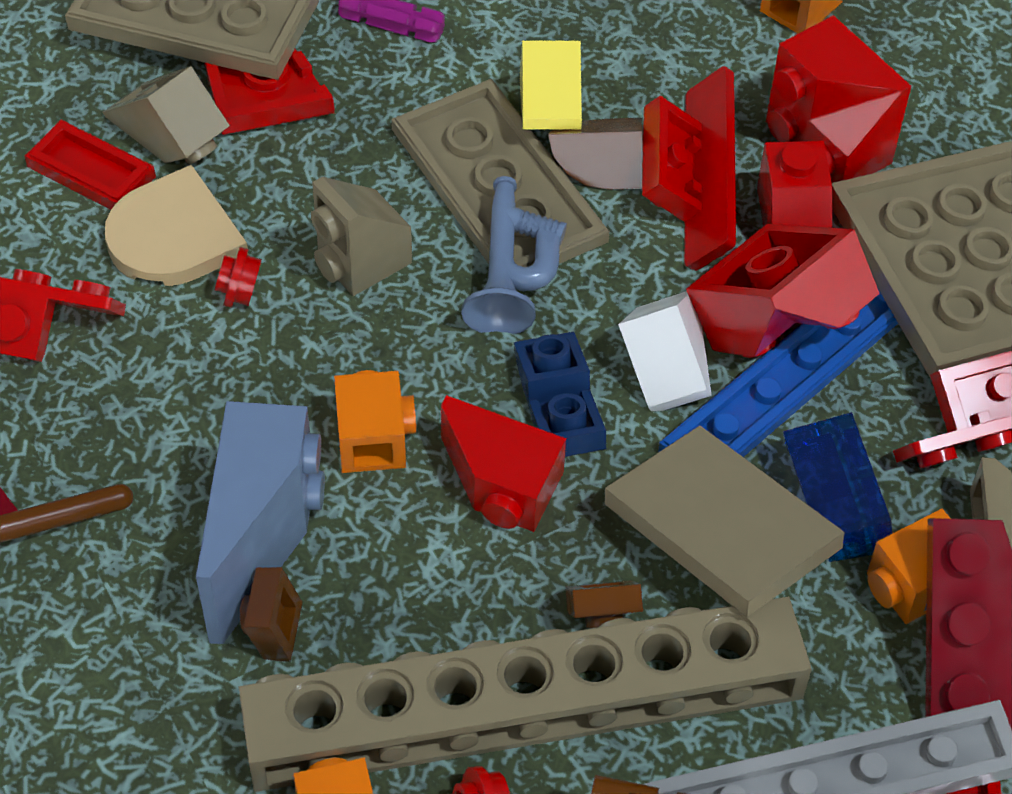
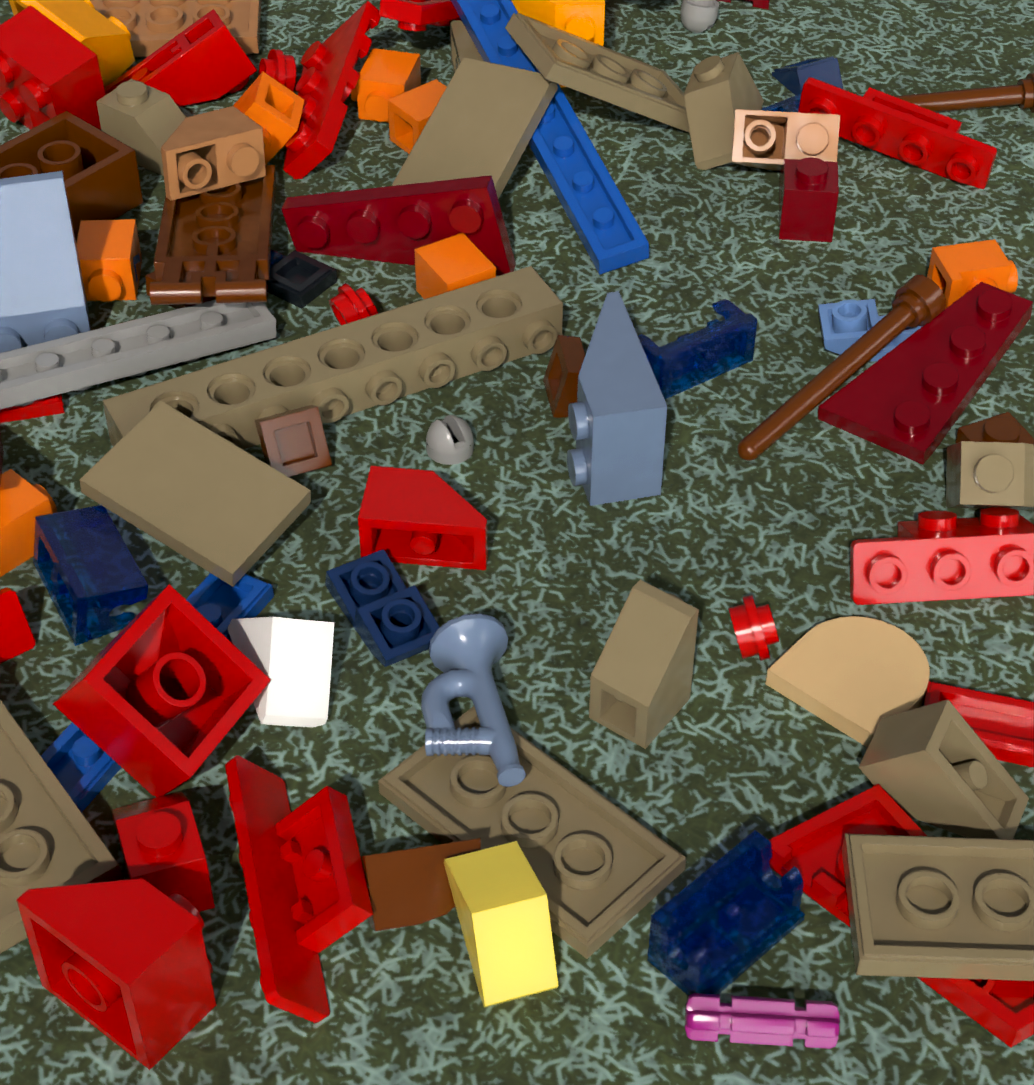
camera: 165 degrees right, 10 degrees down
orange brick [334,370,416,473] -> none
none -> light grey hinge [426,415,474,465]
none -> clear blue hinge [638,299,757,399]
none -> clear blue hinge [647,830,805,996]

